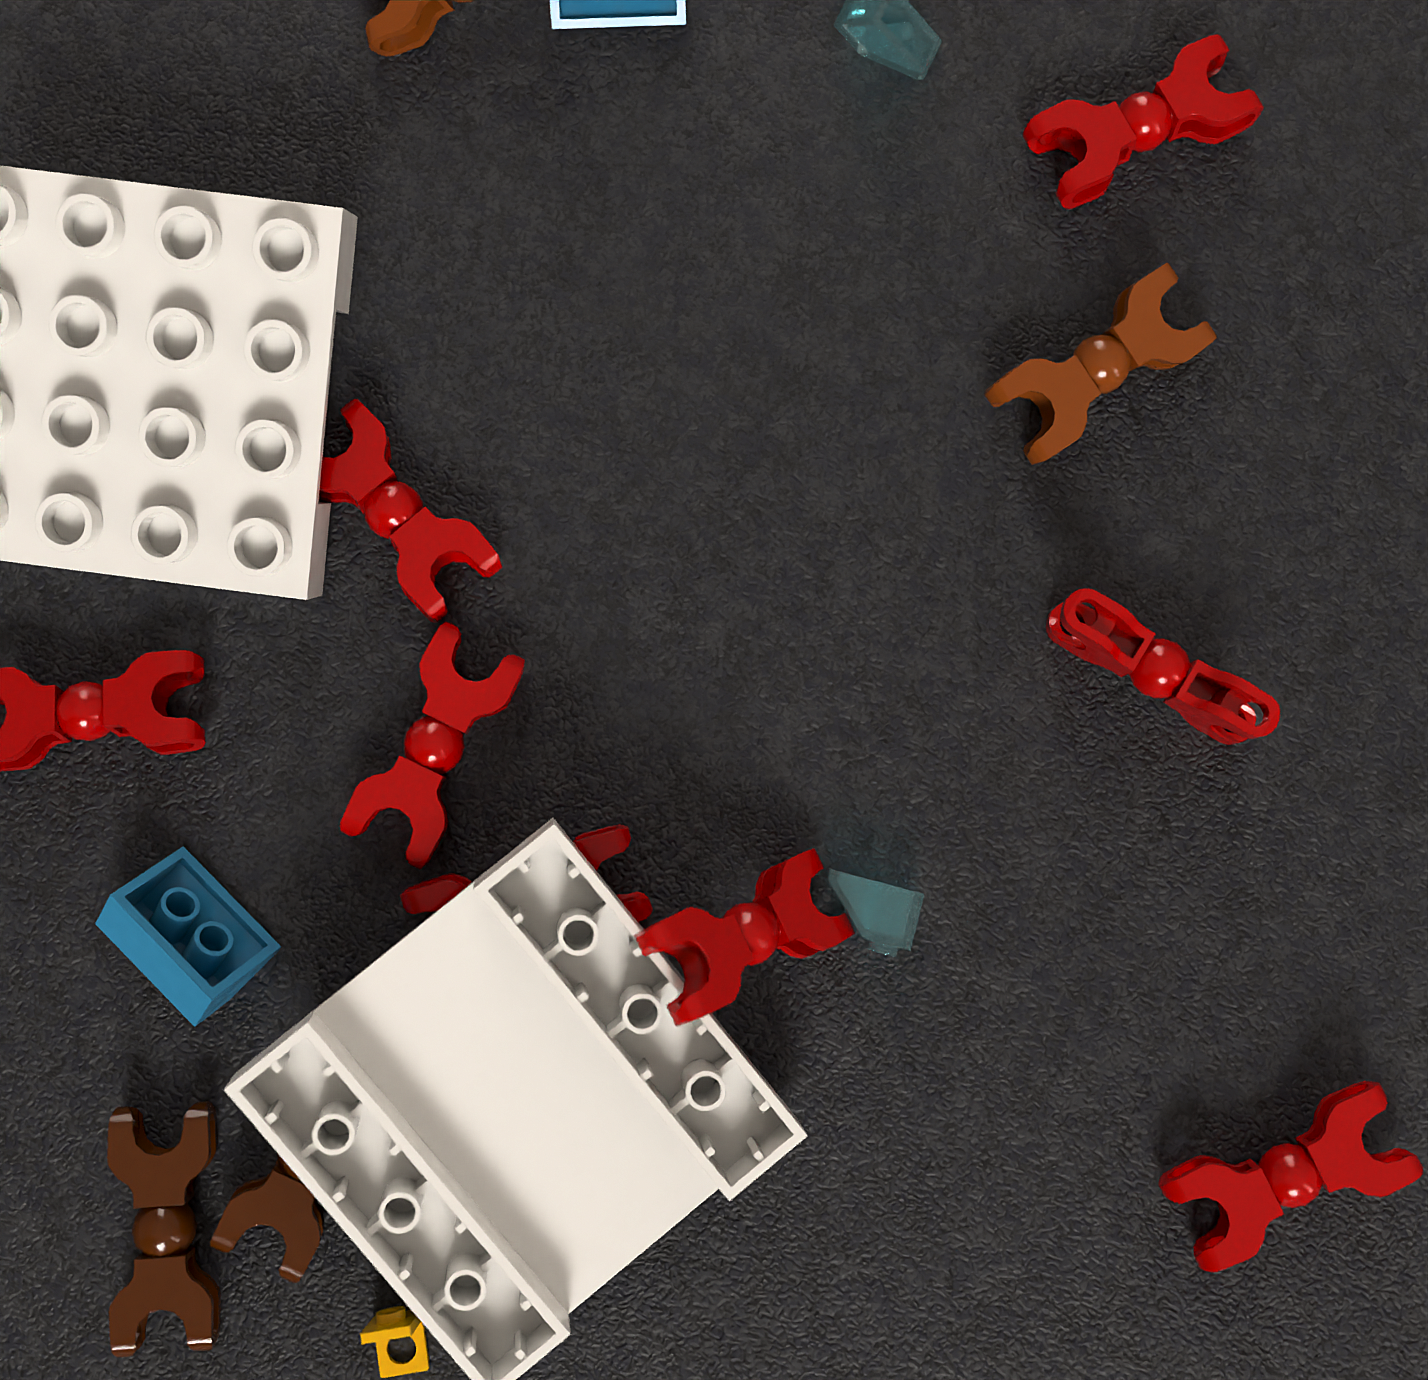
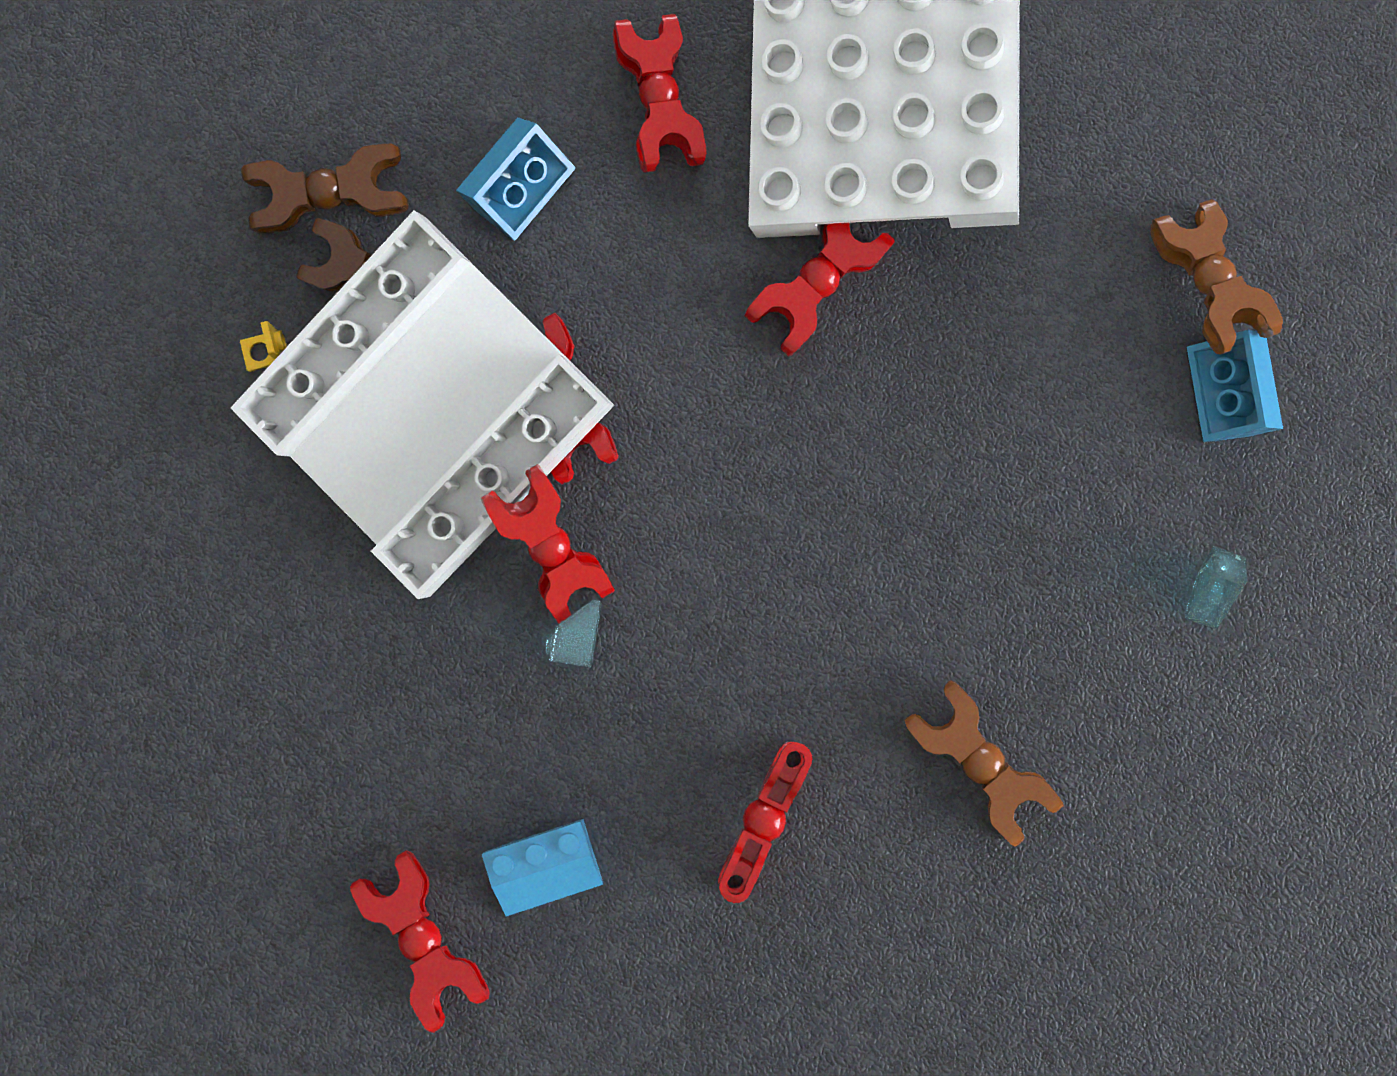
camera: 80 degrees right, 0 degrees up
red piece [340,622,525,870] -> none
red piece [1023,34,1264,209] -> none
none -> dark azure slope [482,819,603,916]

